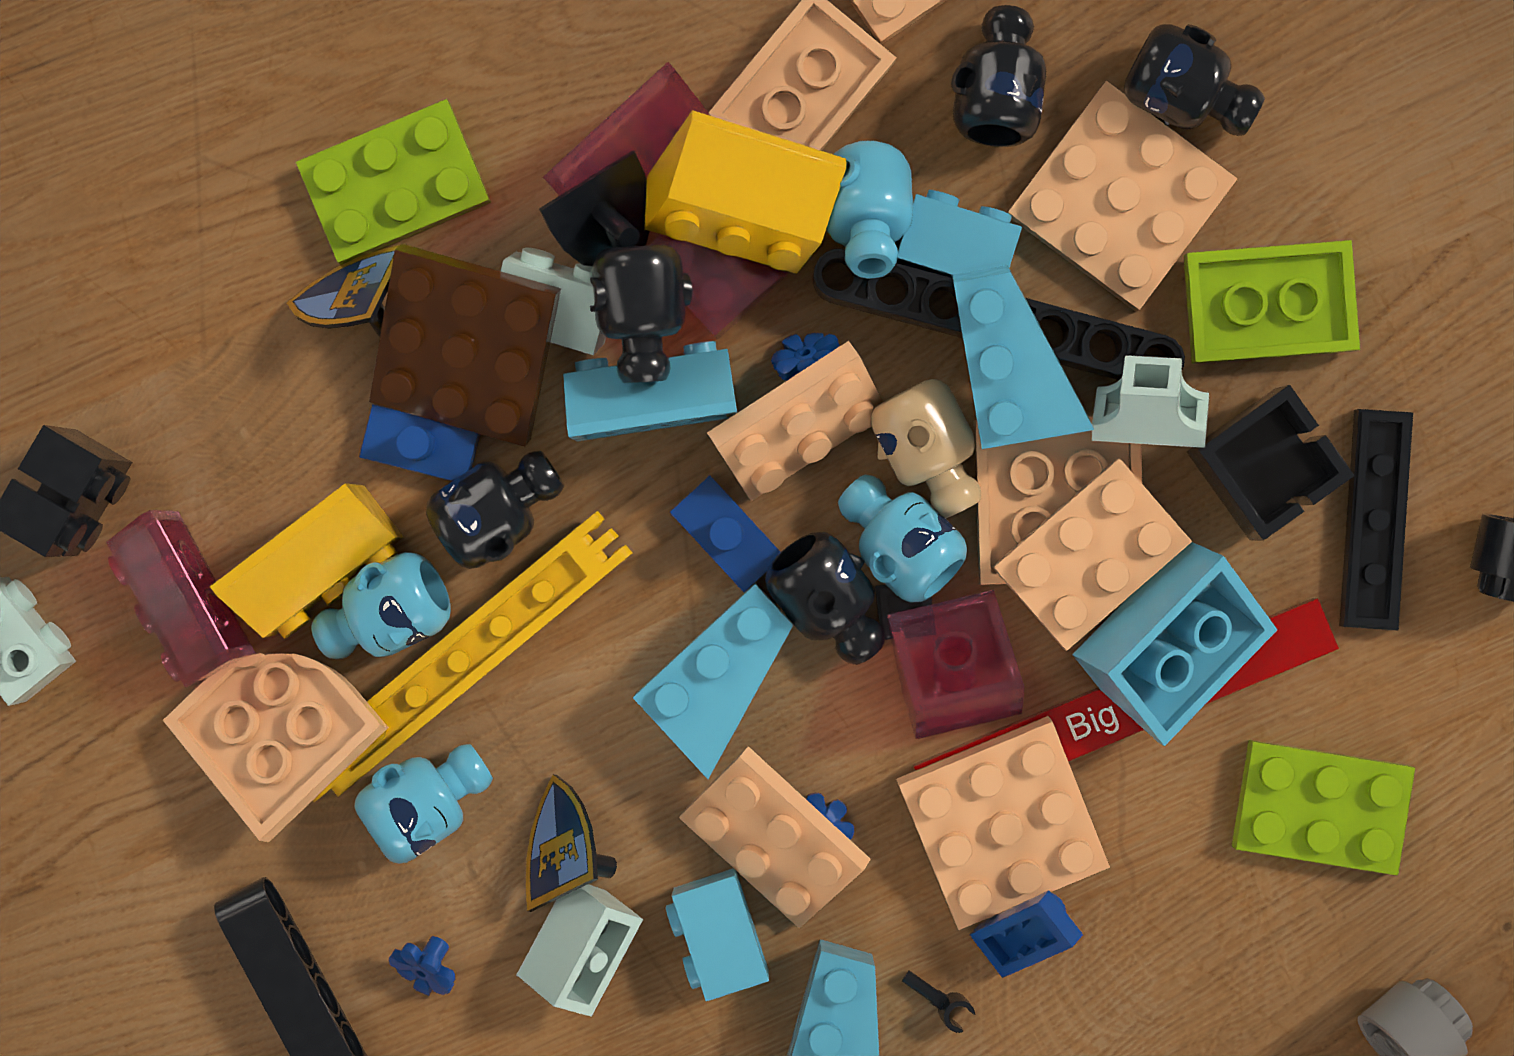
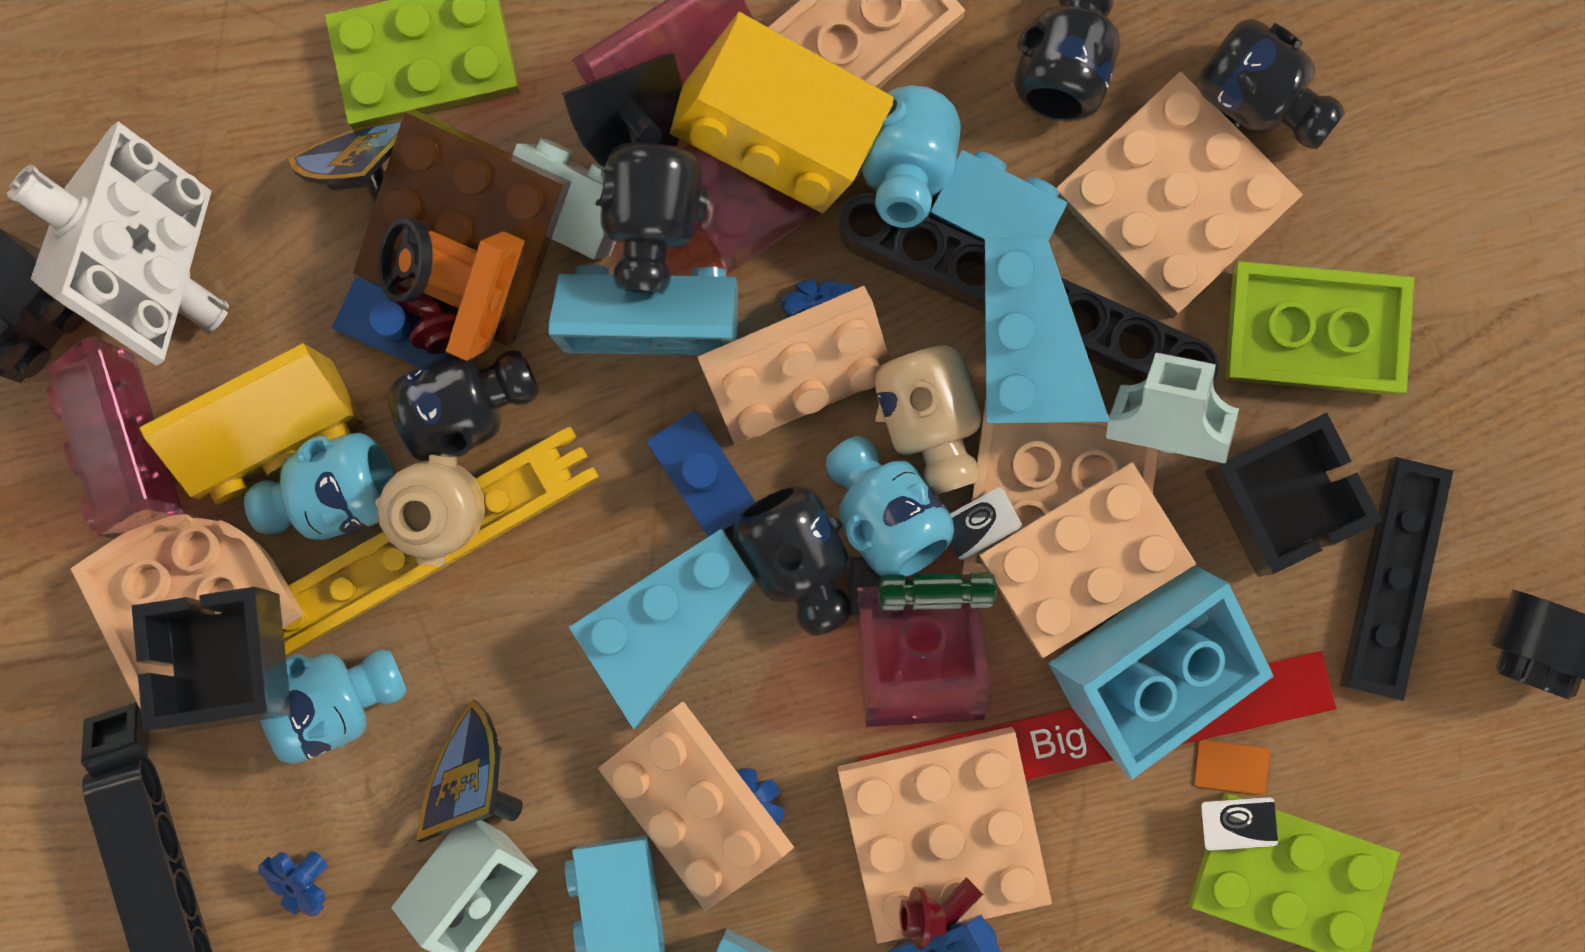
camera: 15 degrees right, 5 degrees down
none -> white slope [7,121,229,366]
none -> black tile [81,702,148,776]
none -> black piece [131,586,292,734]
none -> tan piece [375,454,485,566]
none -> orange piece [378,218,525,361]
none -> dark red plate [389,284,457,354]
none -> dark green axle [878,572,997,610]
none -> dark red plate [899,877,984,949]
none -> sticker [950,487,1022,560]
none -> orange sticker [1194,740,1270,795]
none -> sticker [1201,797,1278,850]

